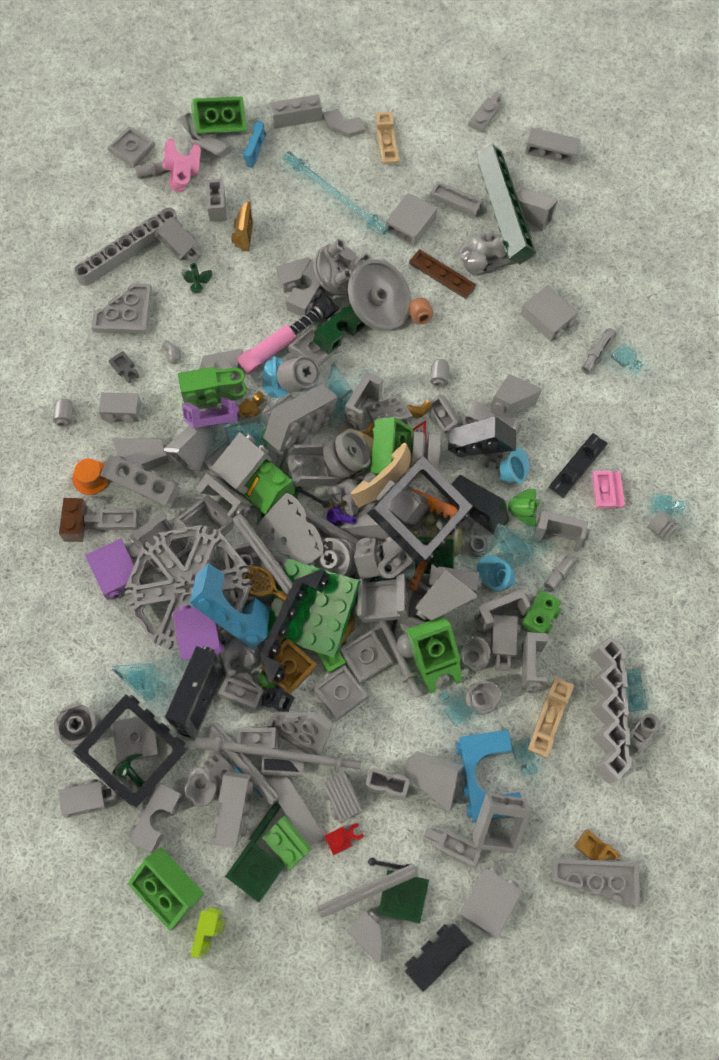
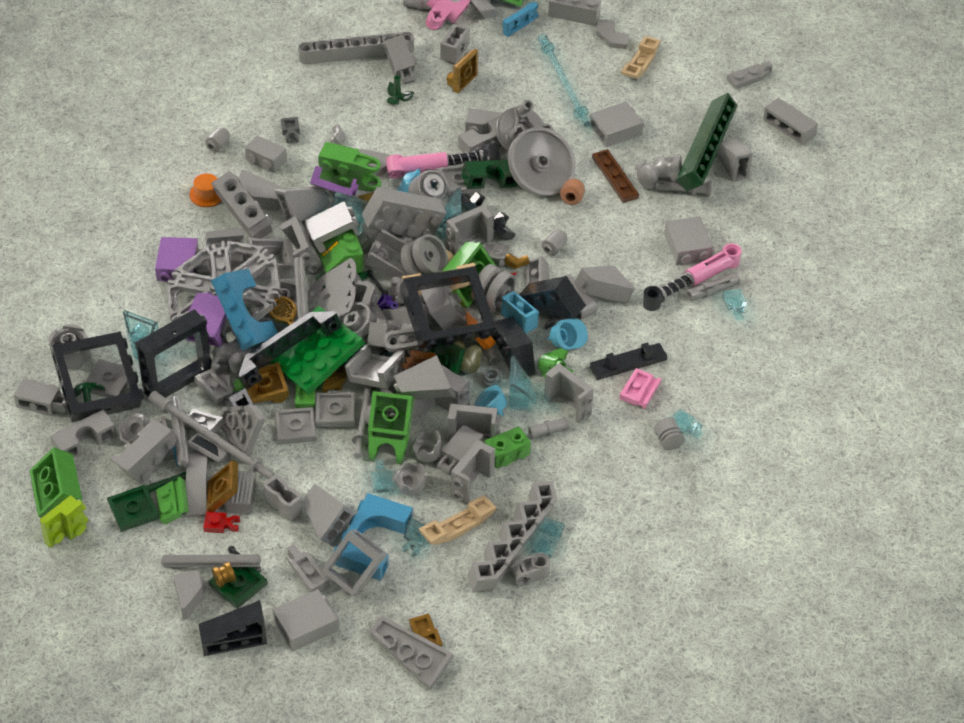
camera: 30 degrees right, 20 degrees down
reddish brown brick [59,498,87,542] -> none
light grey hinge [84,509,139,530] -> none
light grey plate [92,283,152,334] -> none
light grey plate [430,181,483,217] -> none
none -> pearl gold tile [206,460,238,512]
none -> pearl gold wheel [212,562,236,588]
none -> light grey bracket [356,281,378,309]
none -> black hinge [455,192,516,240]
none -> medium azure brick [501,291,539,333]
none -> piece [642,243,741,311]

